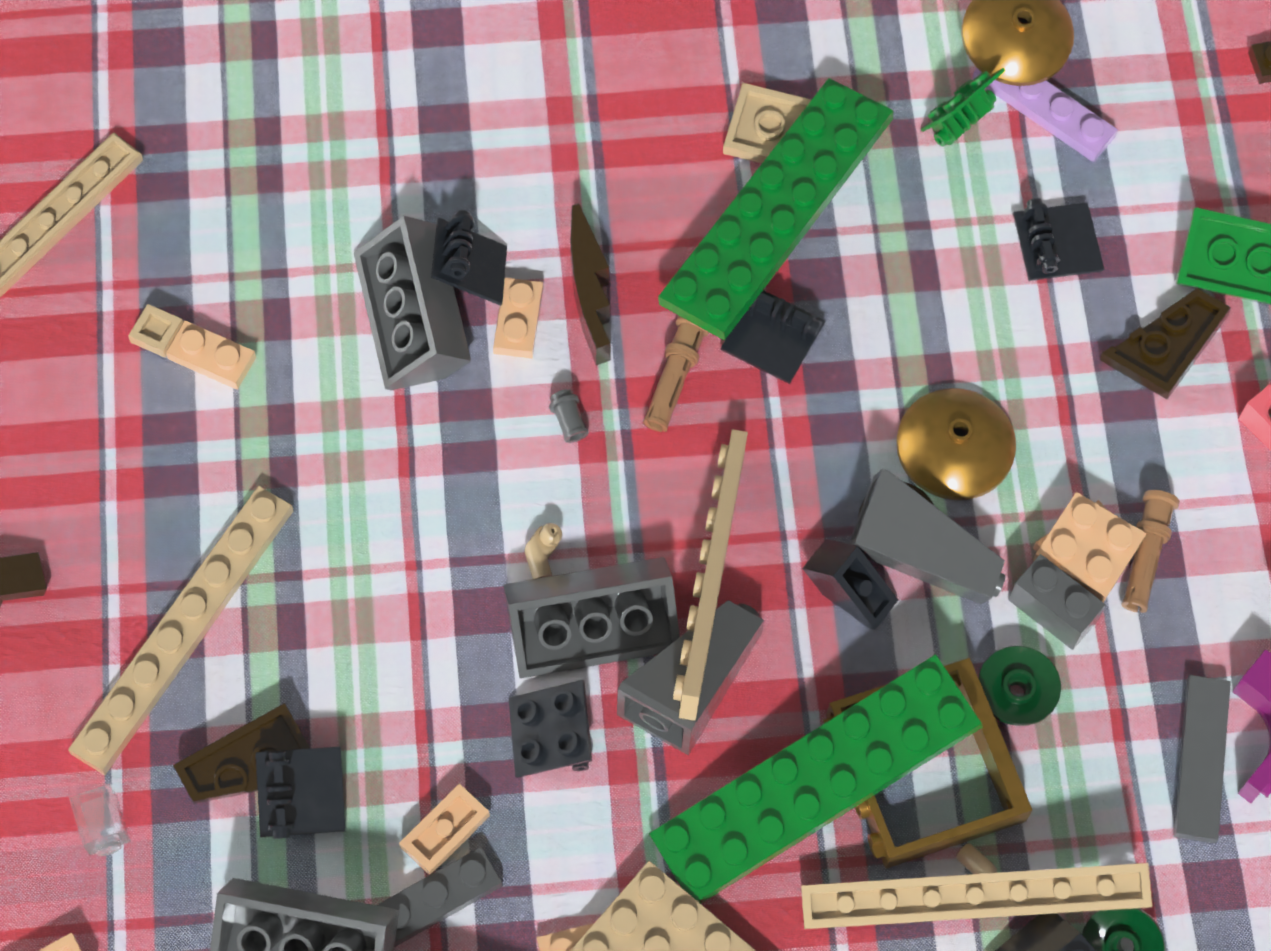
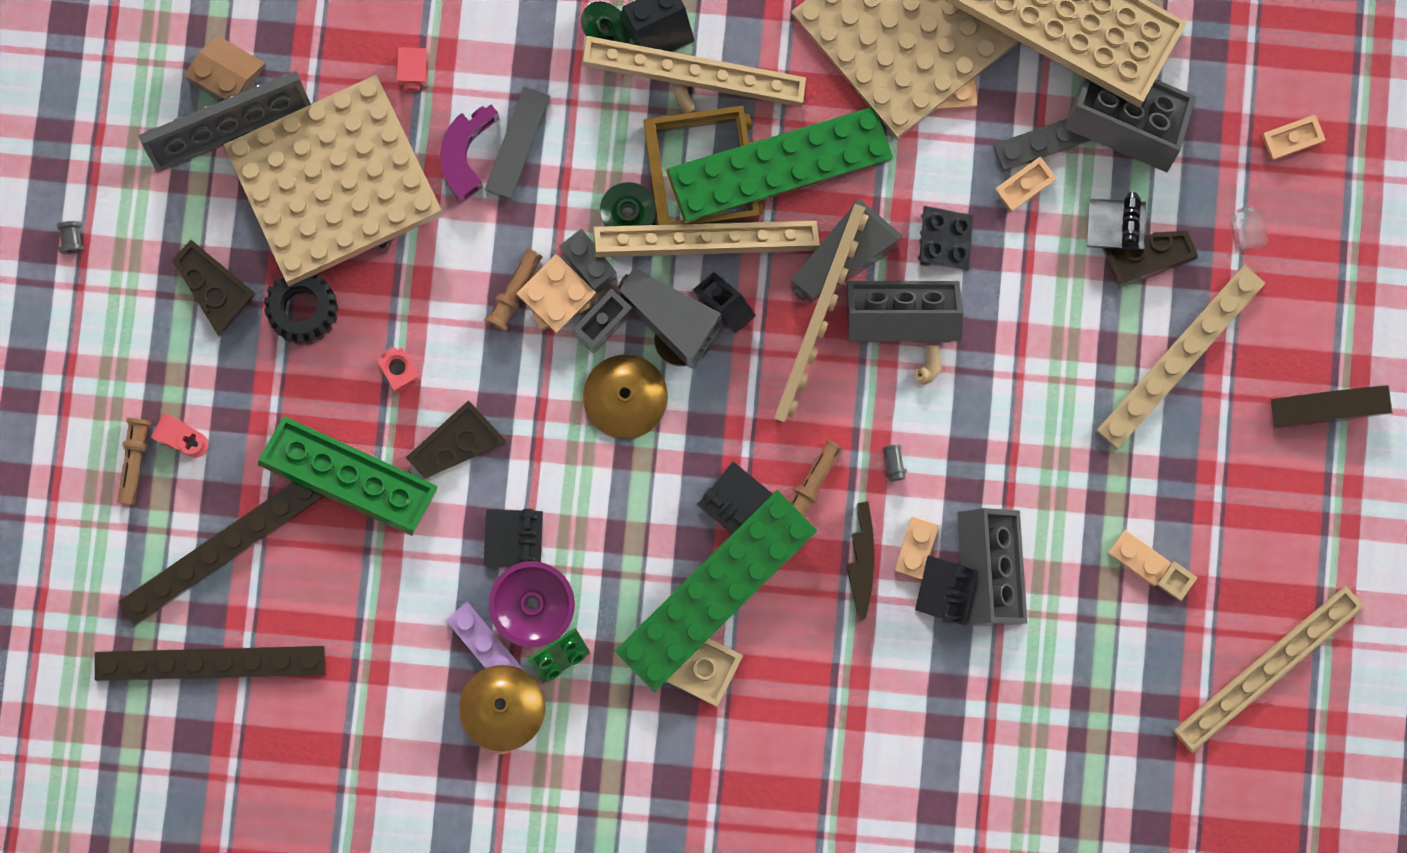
camera: 170 degrees left, 15 degrees up
none -> magenta dish [489,561,575,648]
none -> dark grey brick [572,288,633,354]
none -> tan plate [593,221,820,257]

